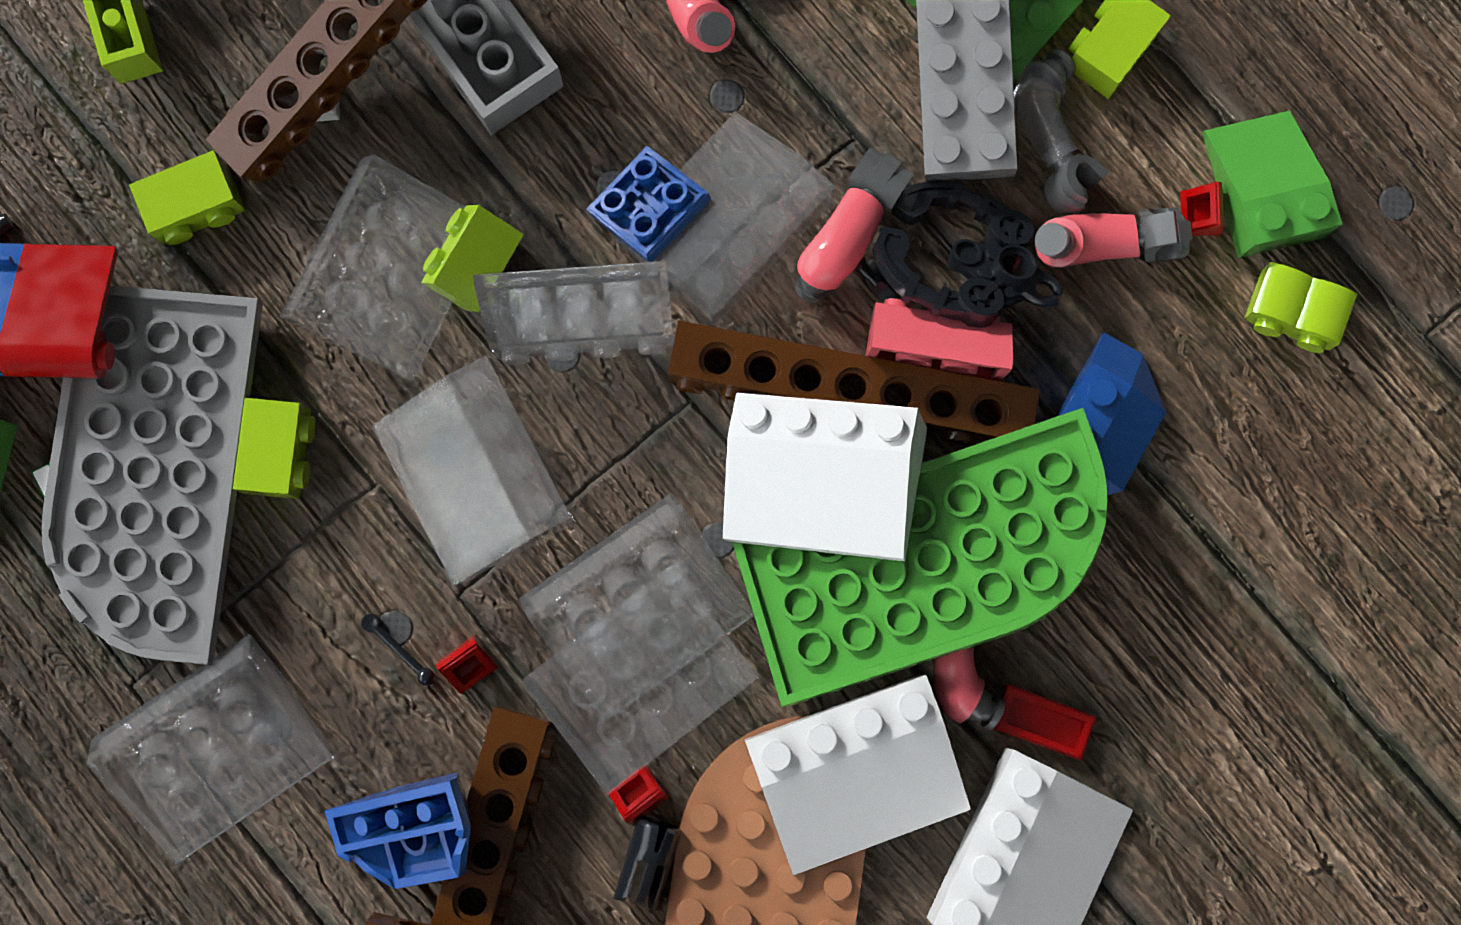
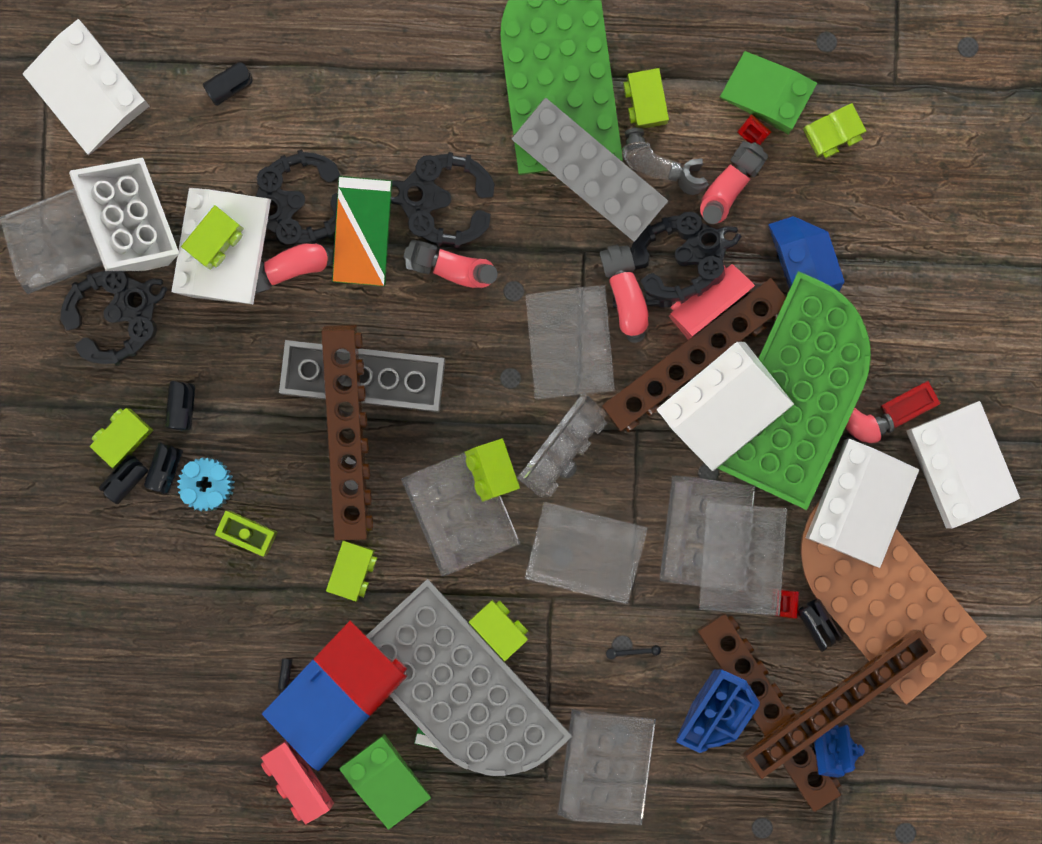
camera: 45 degrees left, 5 degrees up
red slope [436,634,498,694] -> none
blue tile [586,146,712,265] -> none

